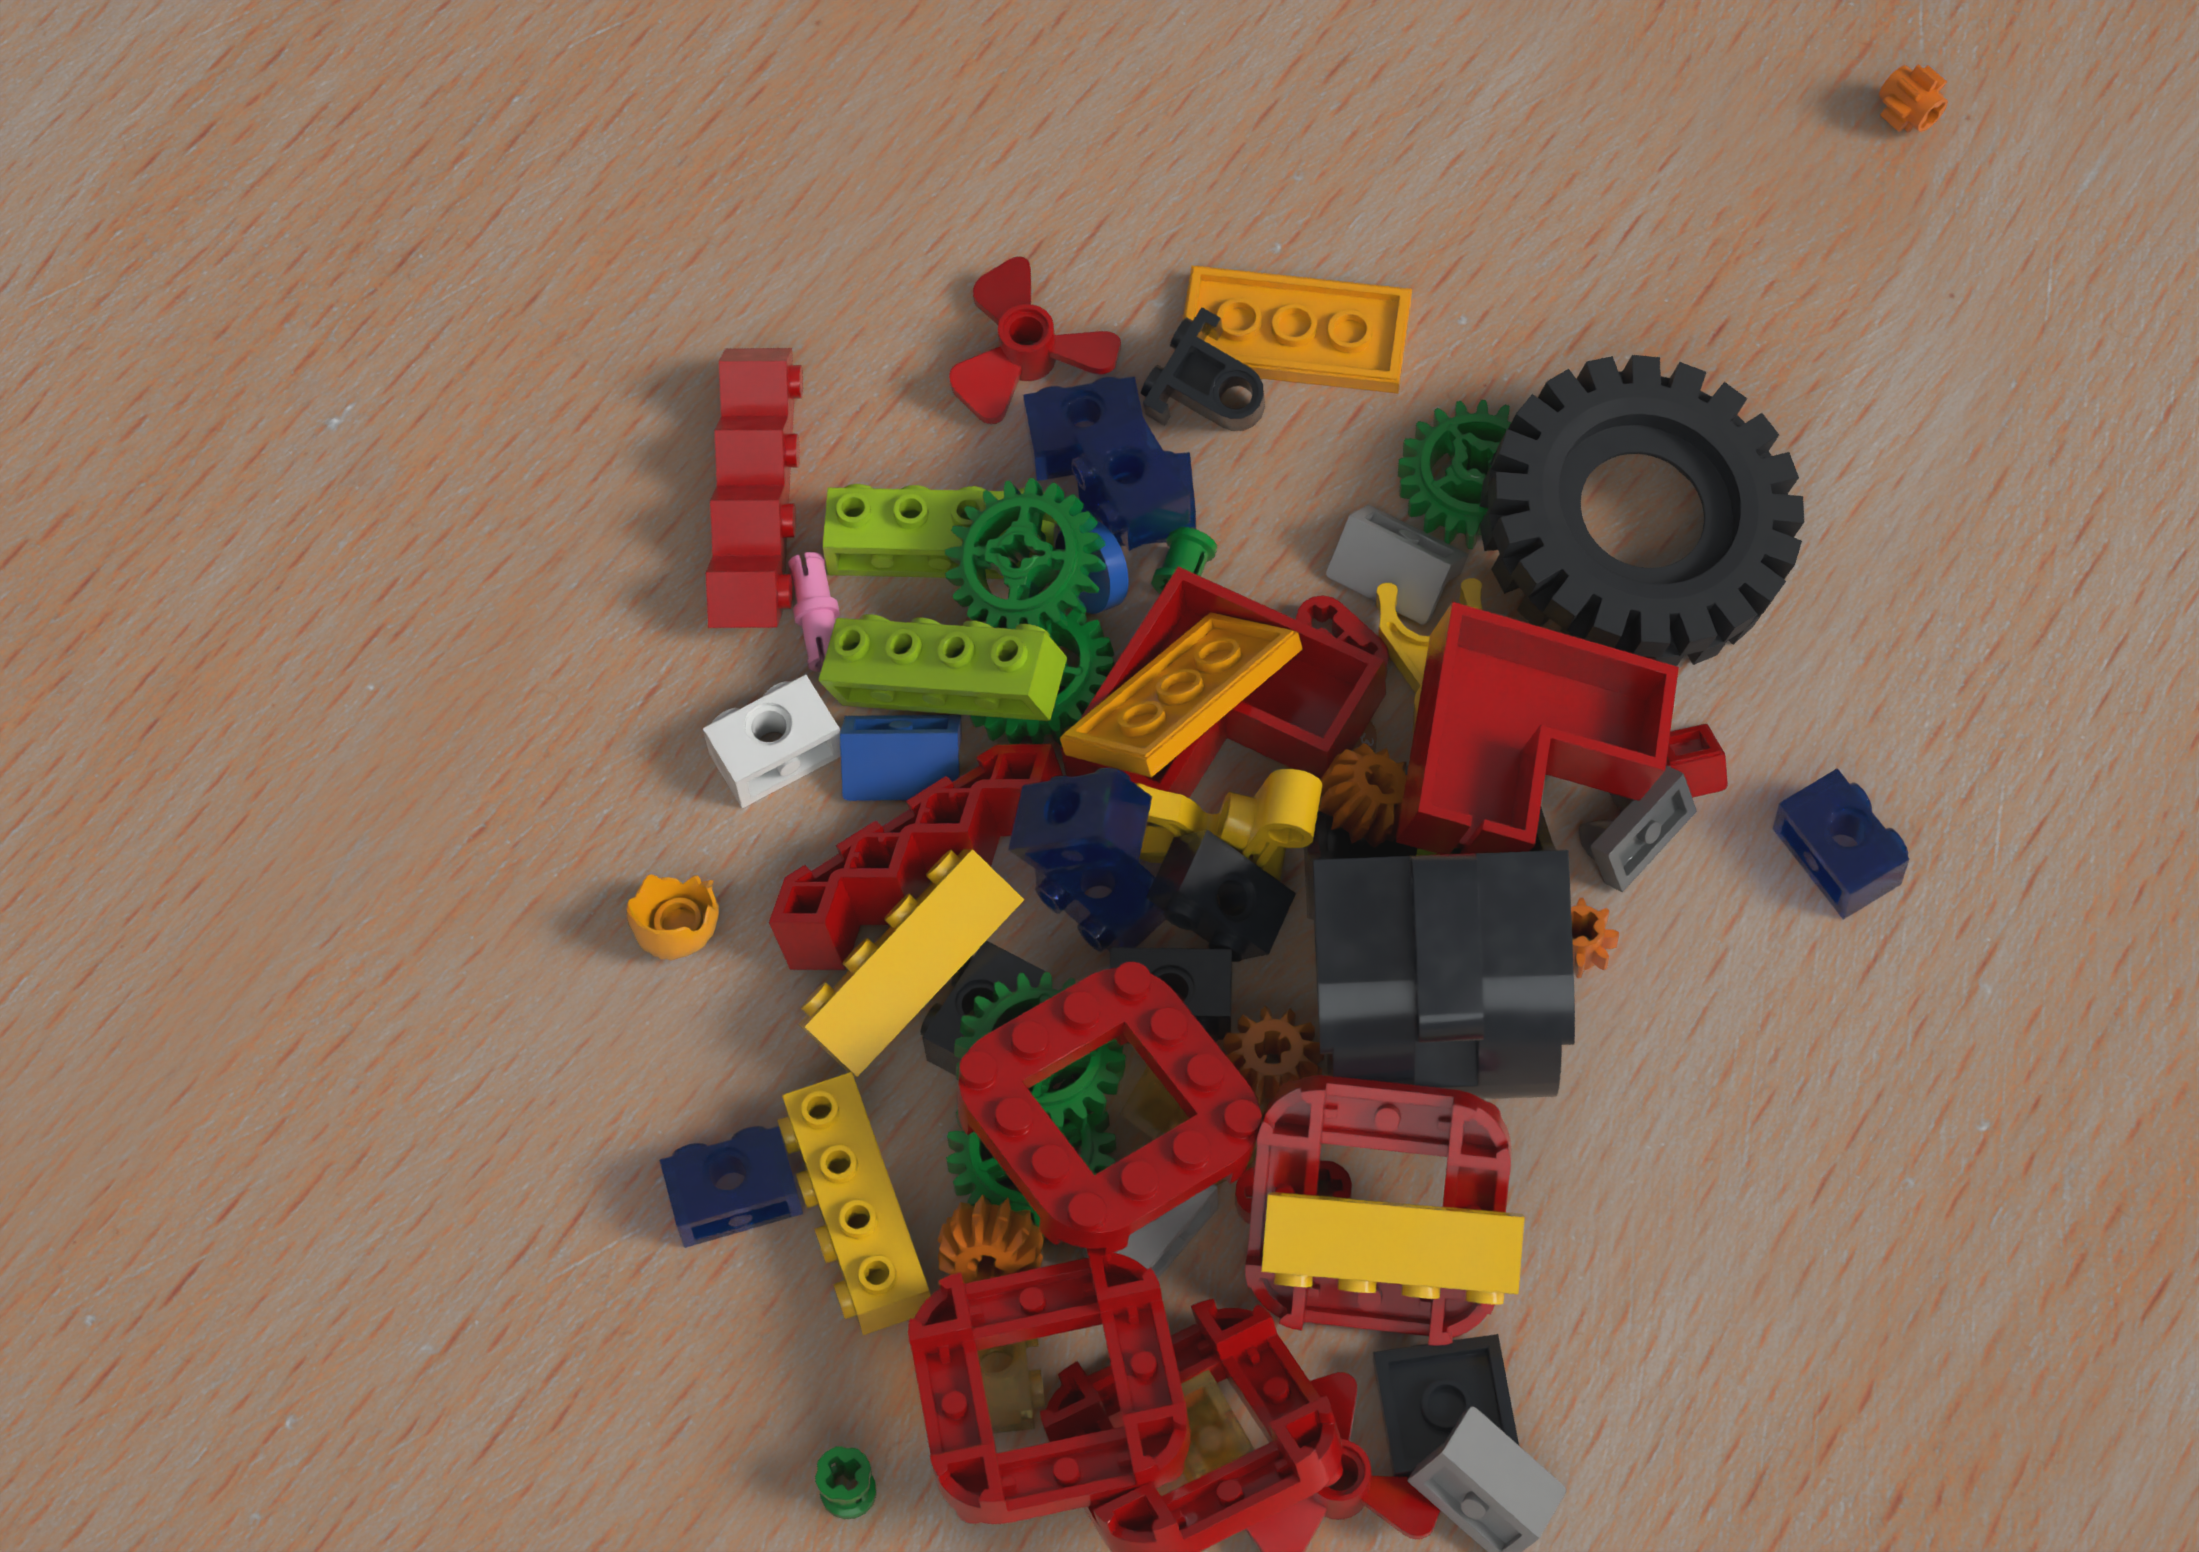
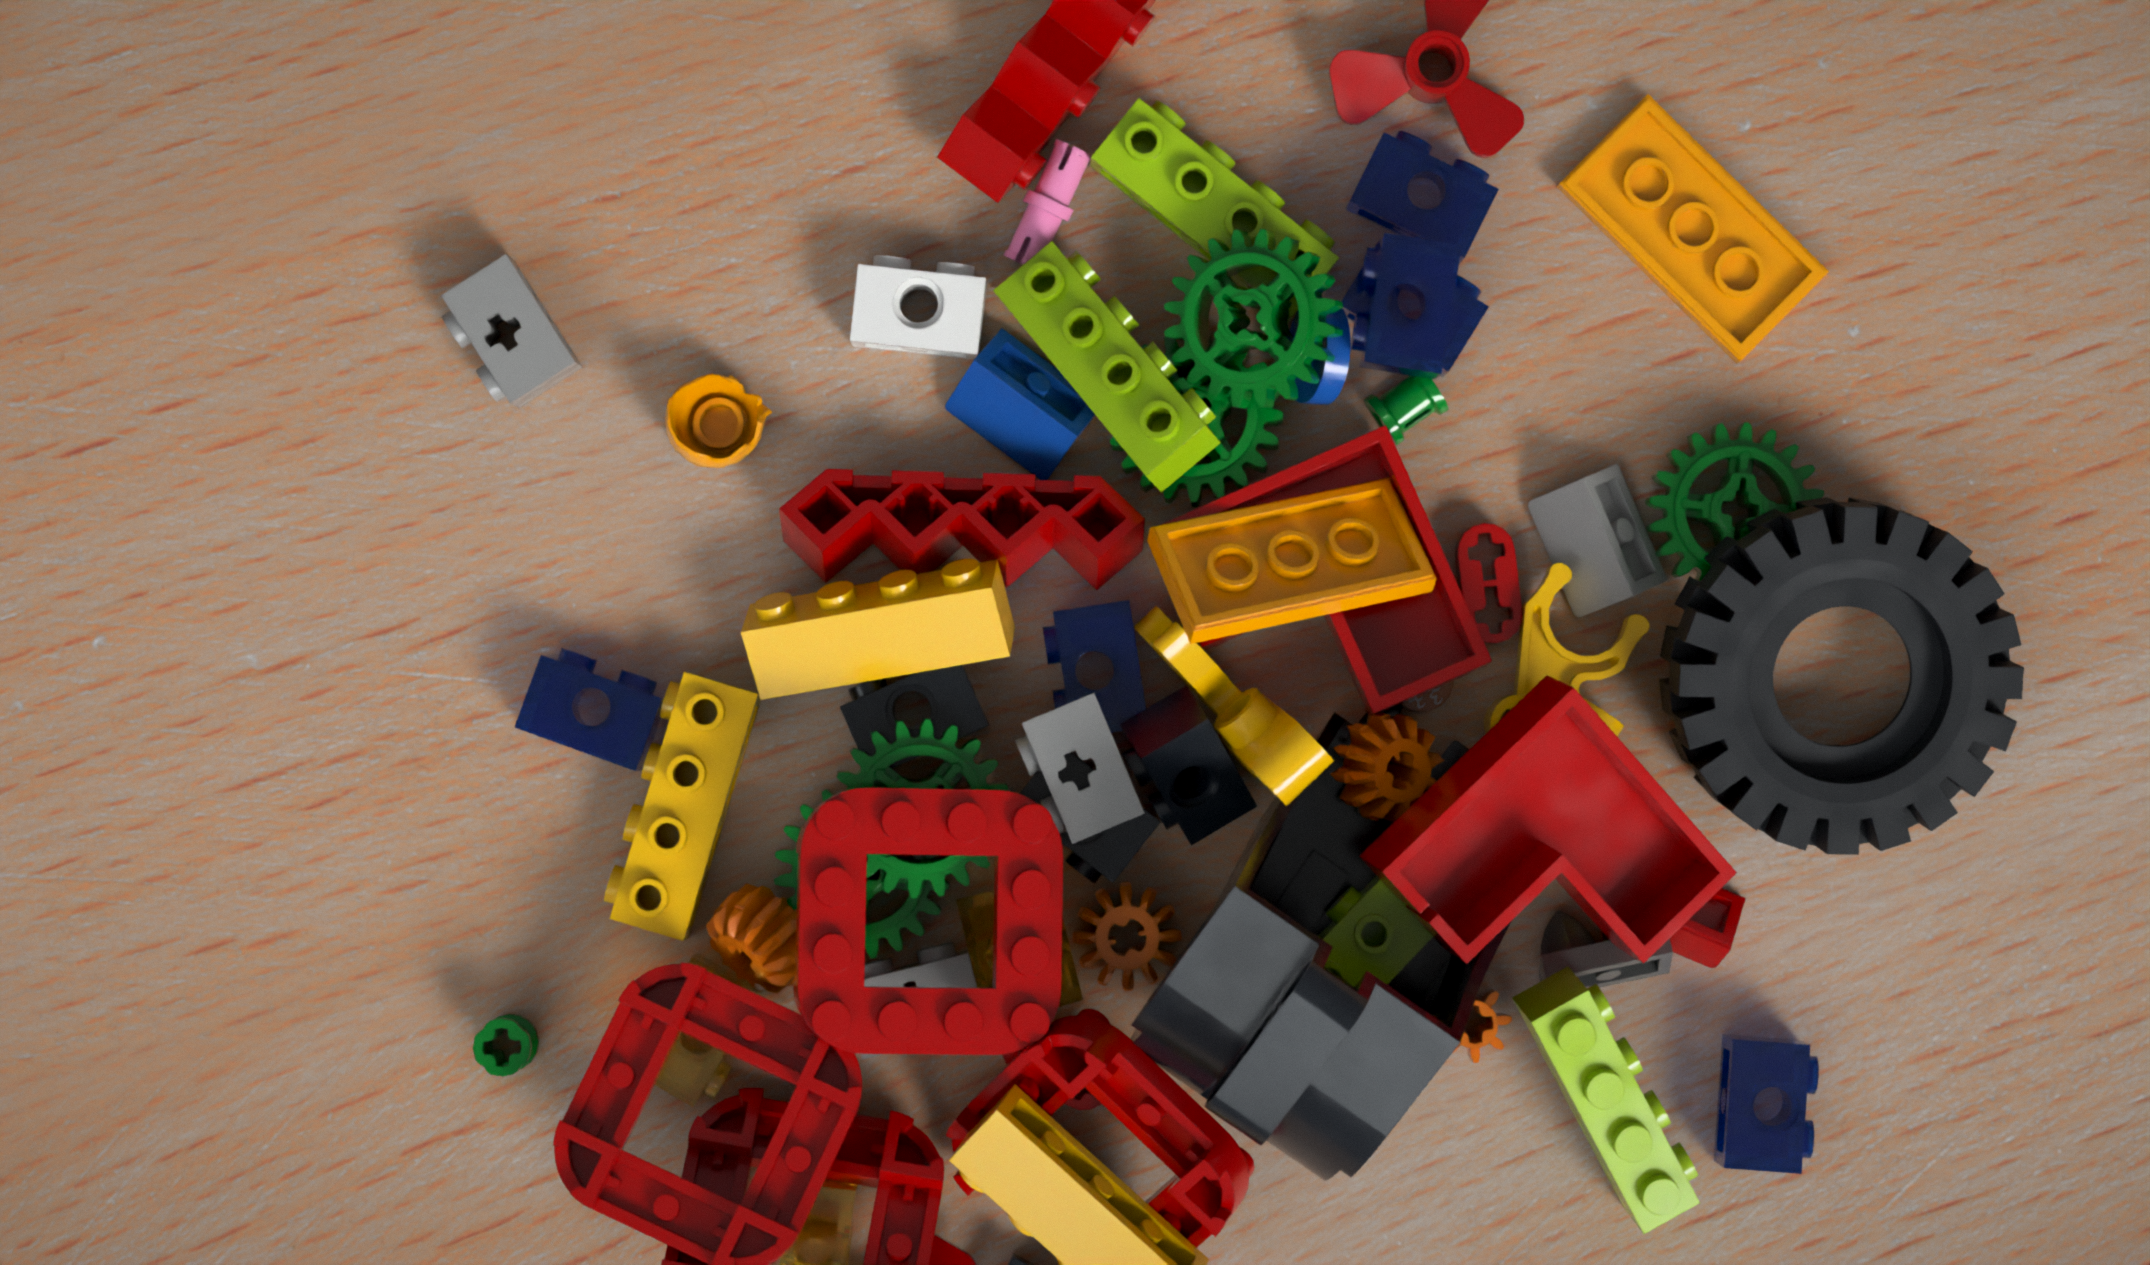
camera: 25 degrees right, 25 degrees up
clear blue brick [1008,768,1152,876] -> none
black pin [1140,307,1265,431] -> none
none -> light grey brick [441,254,583,408]
none -> light grey brick [1015,693,1145,844]
none -> lime brick [1512,967,1700,1234]

